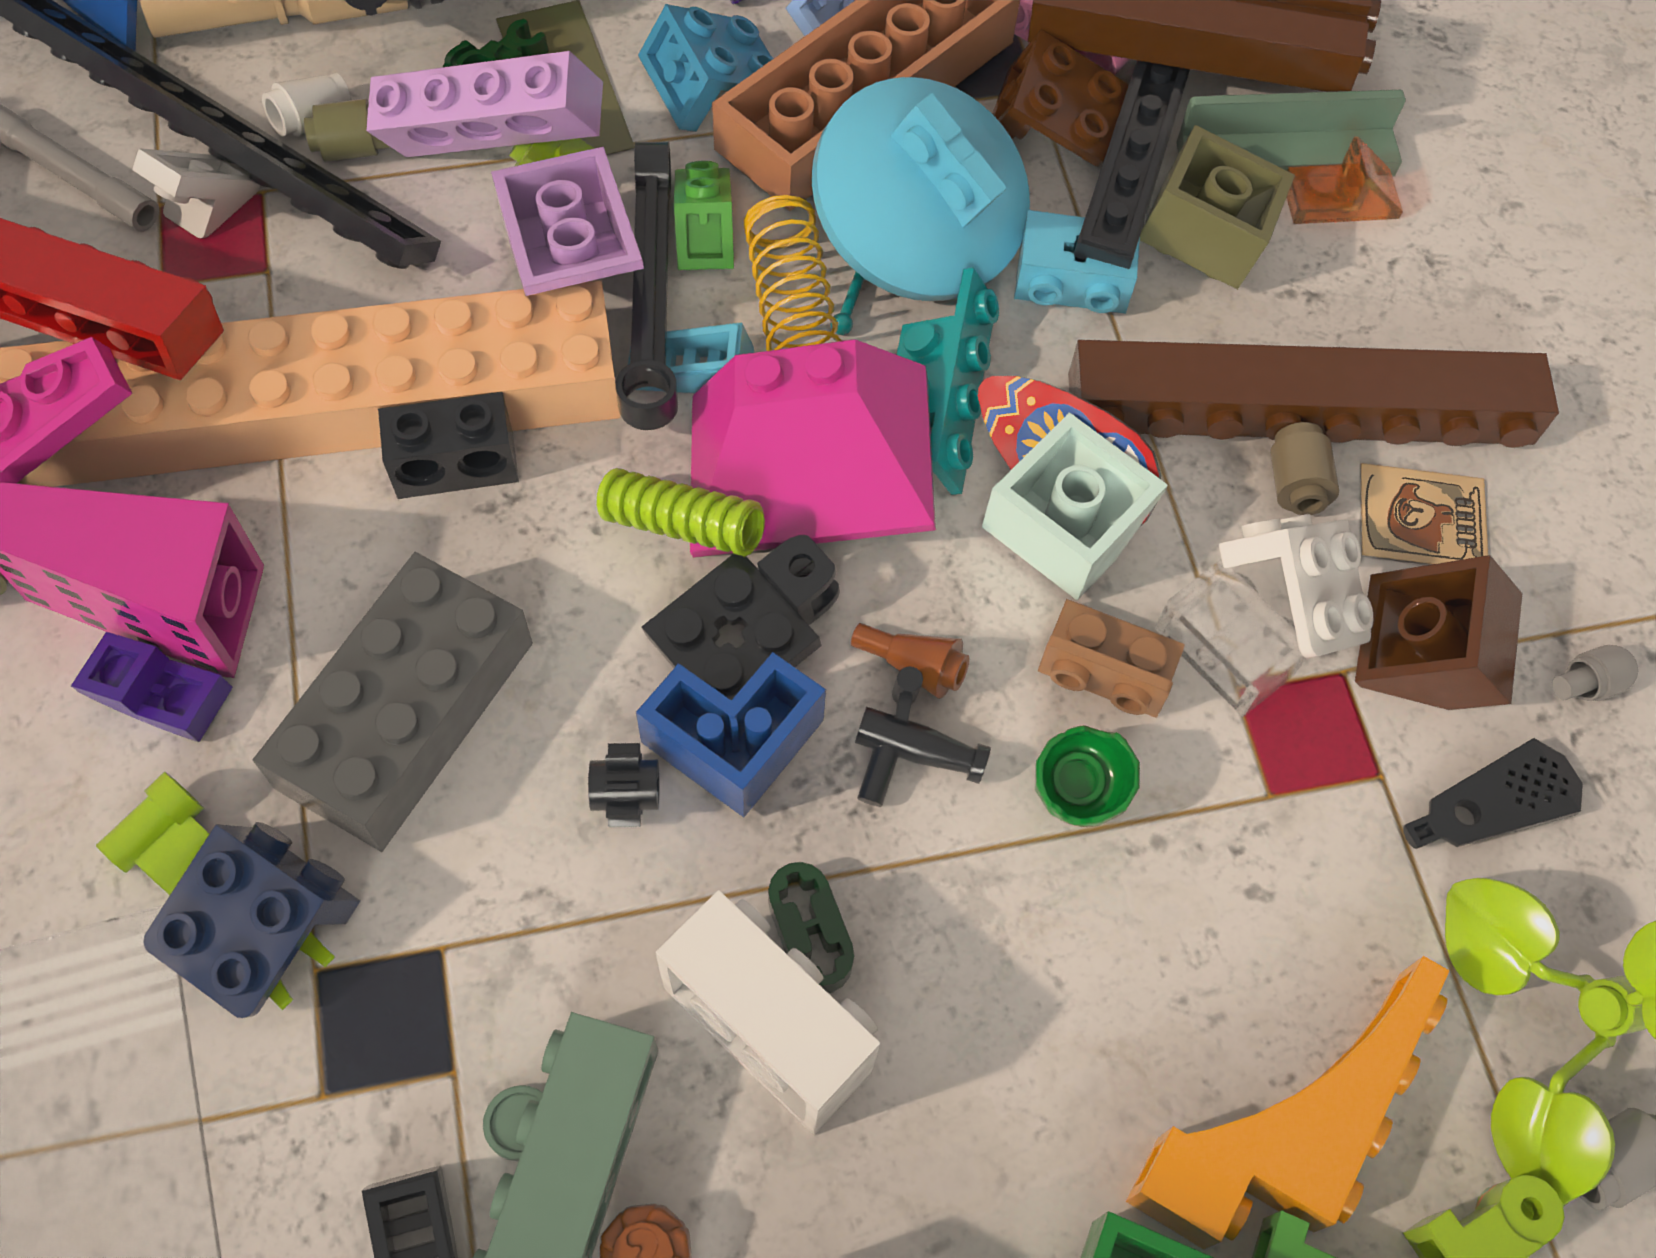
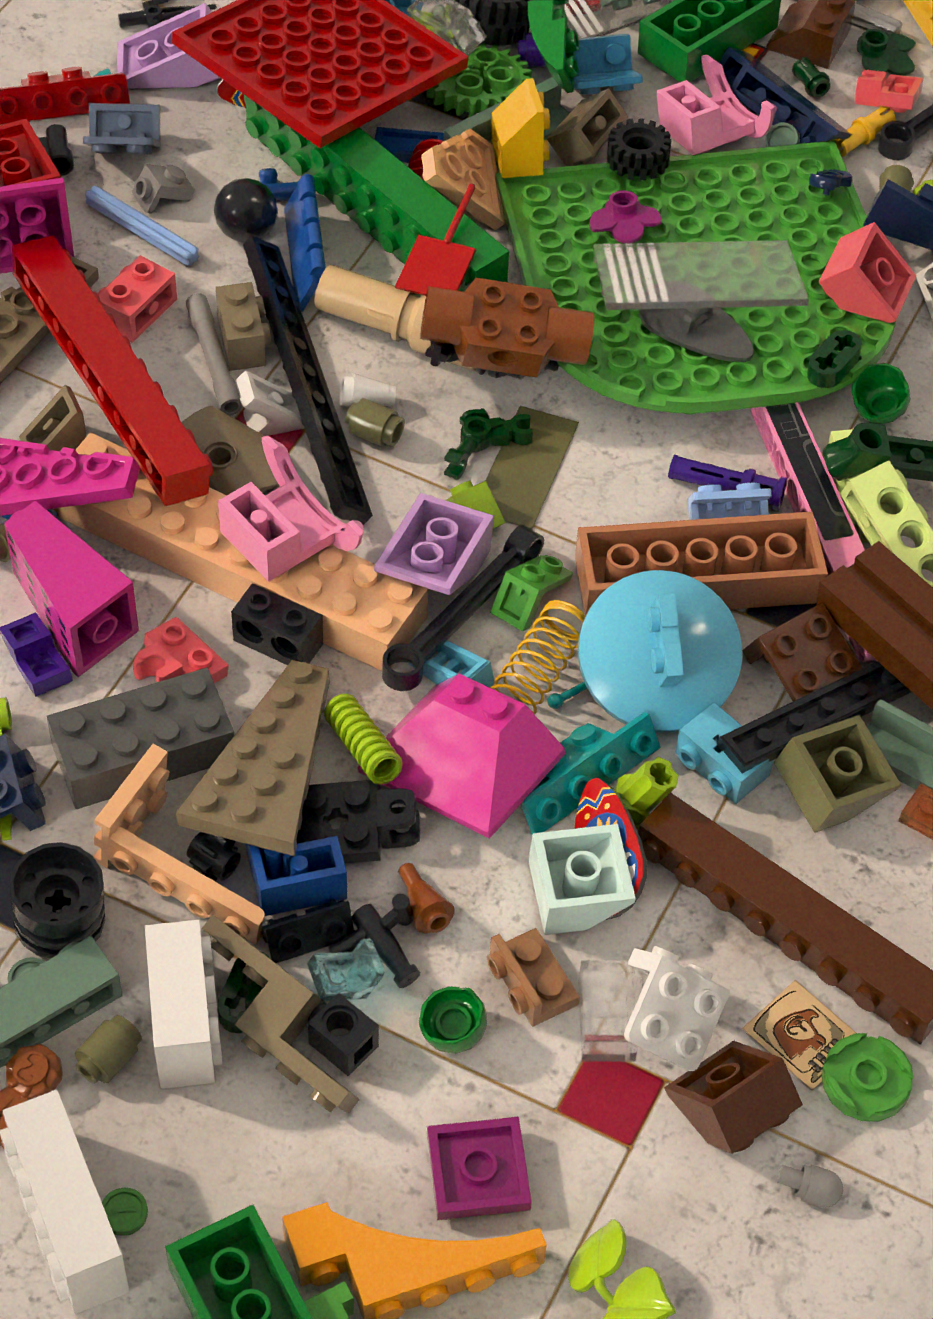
camera: 40 degrees right, 10 degrees down
lavender brick [366,51,603,157] -> none
dark azure bracket [638,4,774,132] -> none
dark tan brick [1270,422,1339,515] -> none
black piece [1403,738,1583,849] -> none
none -> black wheel [9,842,105,959]
none -> olive brick [75,1015,142,1084]
none -> light nougat bracket [94,743,265,945]
none -> coral plate [133,617,229,683]
none -> dark tan wing [176,660,330,856]
none -> dark tan panel [181,406,280,495]
none -> dark tan bracket [202,914,360,1114]
none -> dark tan brick [215,282,271,371]
none -> bright pink piece [218,436,364,582]
none -> black hinge [261,898,354,963]
none -> clear light blue bracket [307,938,384,1001]
none -> black brick [308,993,379,1076]
none -> magenta plate [427,1117,532,1220]
none -> lime piece [615,756,679,830]
none -> bright green tile [821,1033,913,1122]

